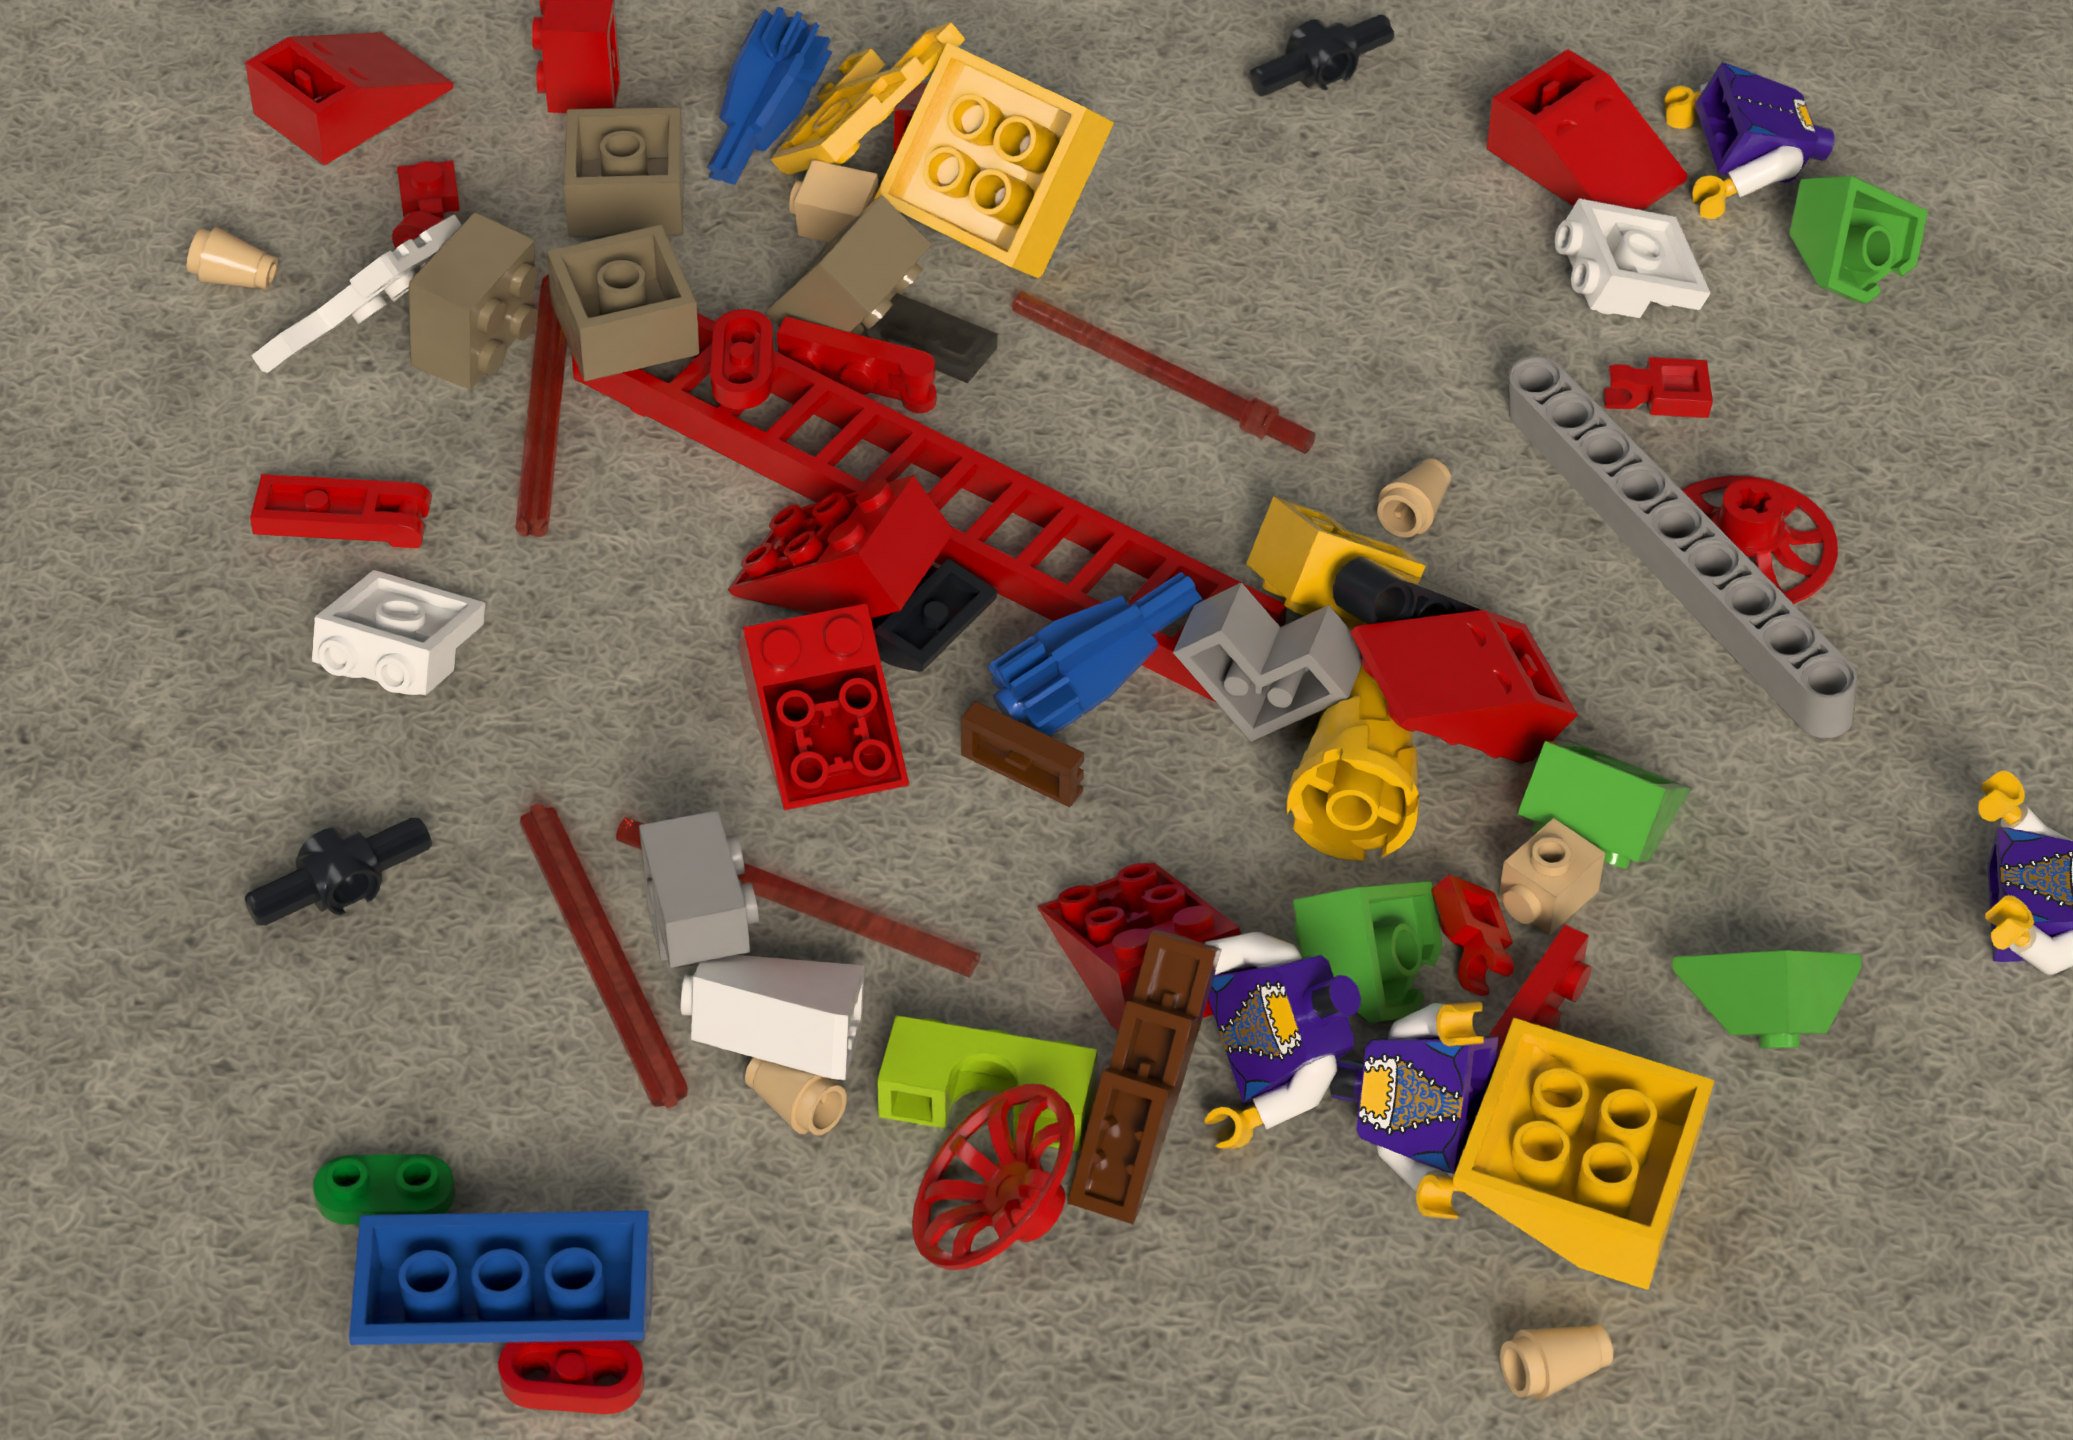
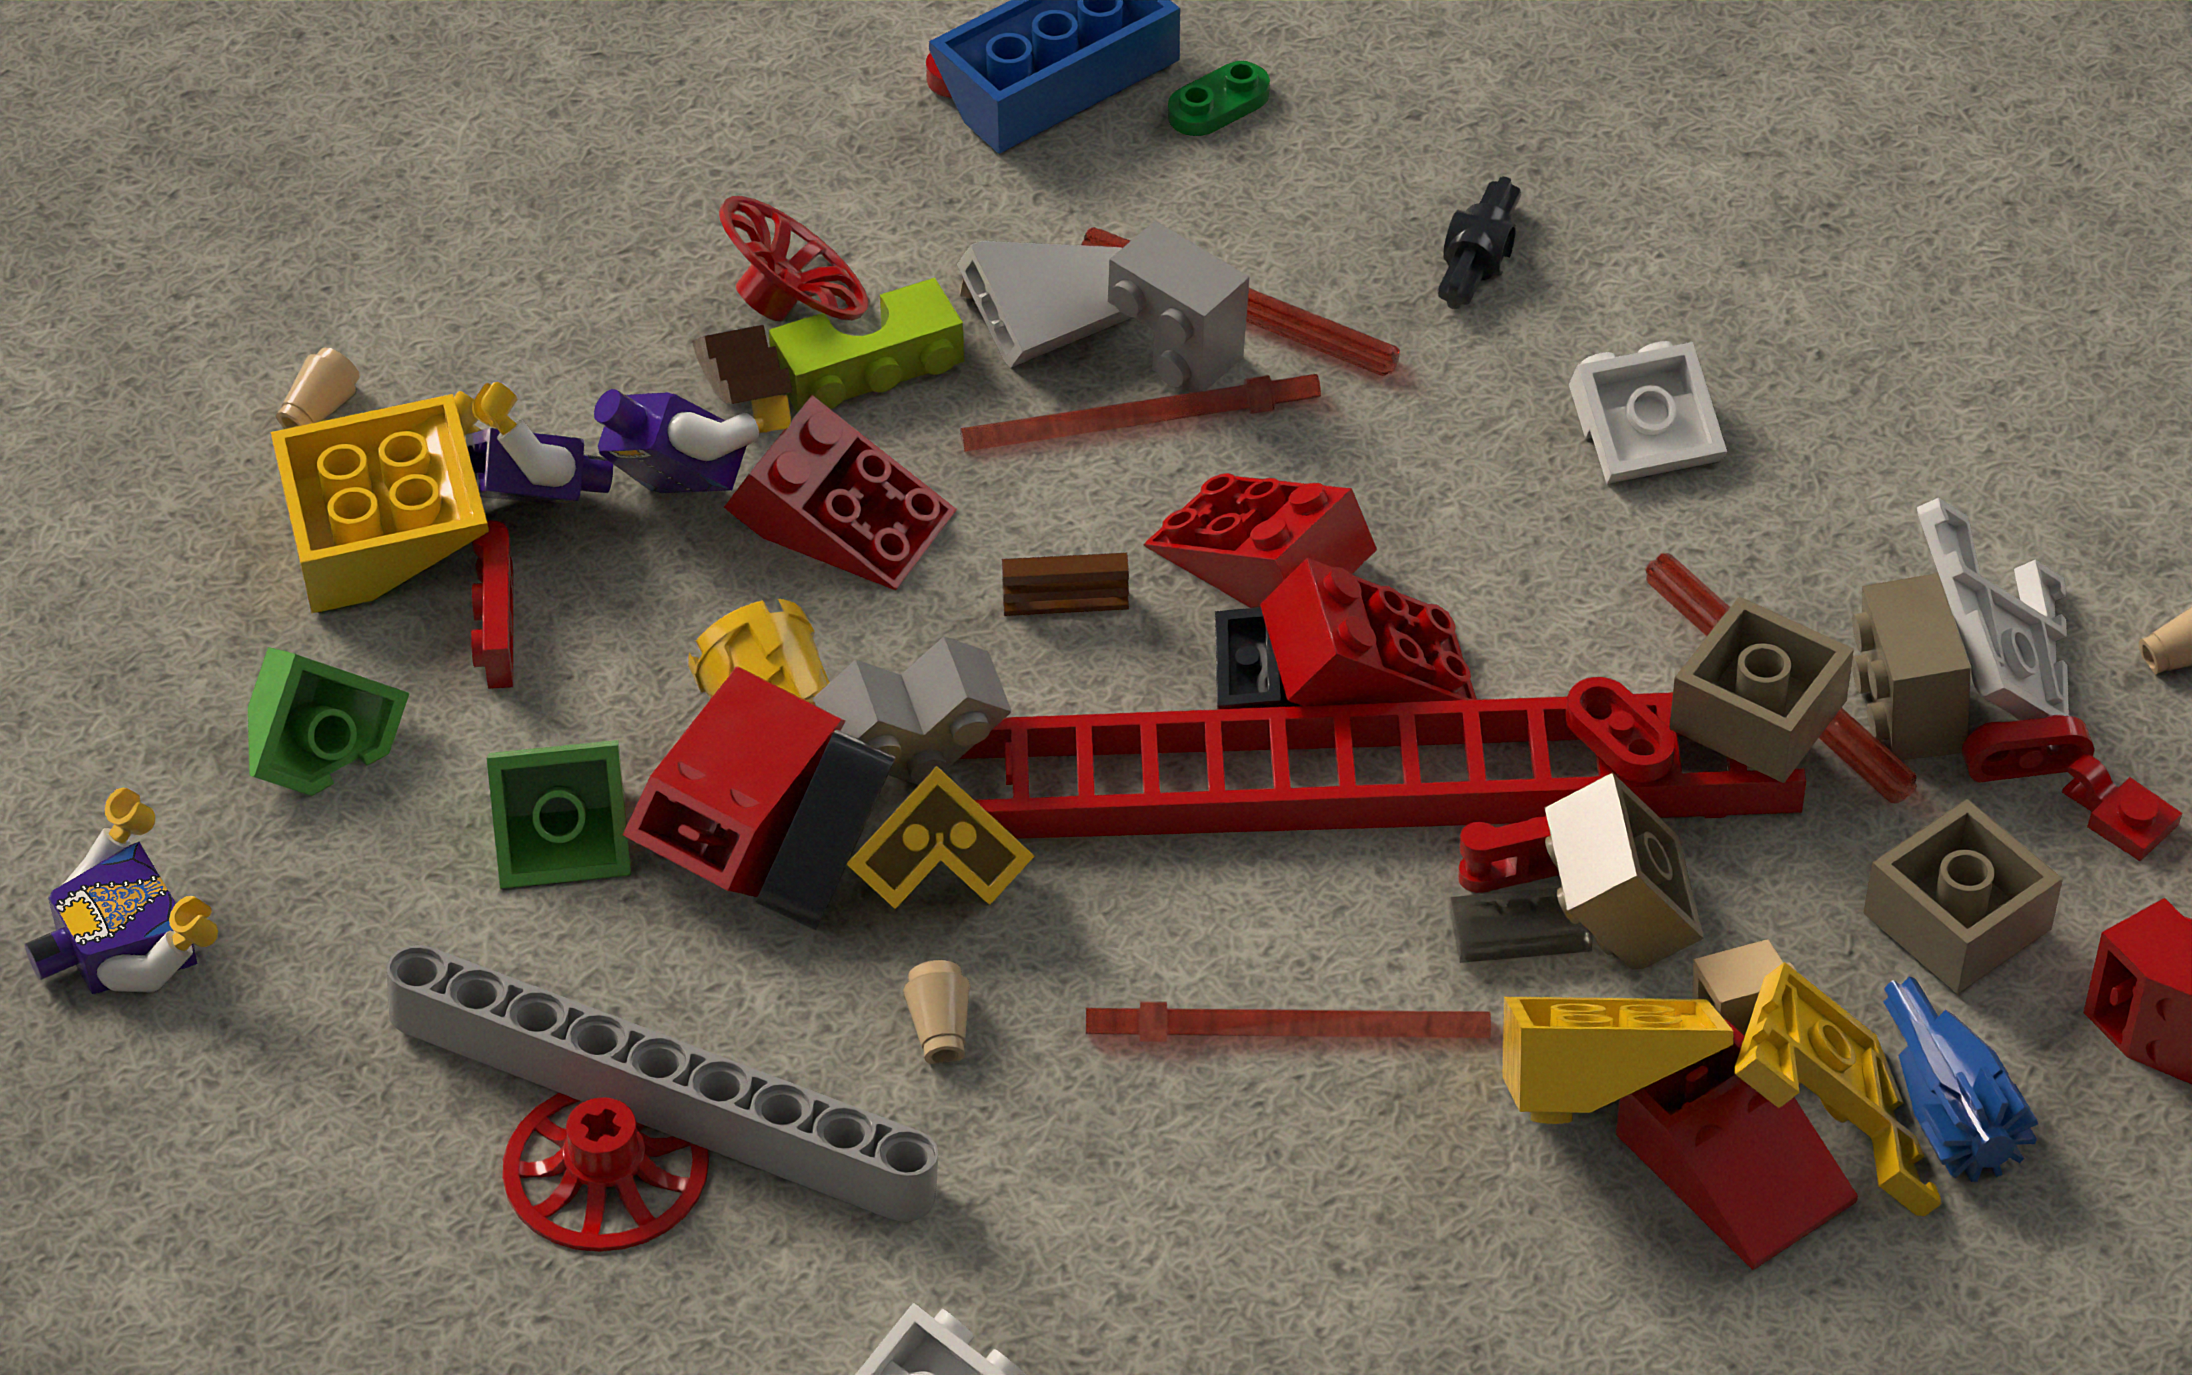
camera: 145 degrees right, 0 degrees up
red plate [250,474,432,548] -> none
blue piece [987,572,1203,737] -> none
bright green slope [1293,881,1442,1023] -> none
red plate [1431,874,1514,996] -> none
tan brick [1498,818,1605,935] -> none
red plate [1603,357,1713,418] -> none

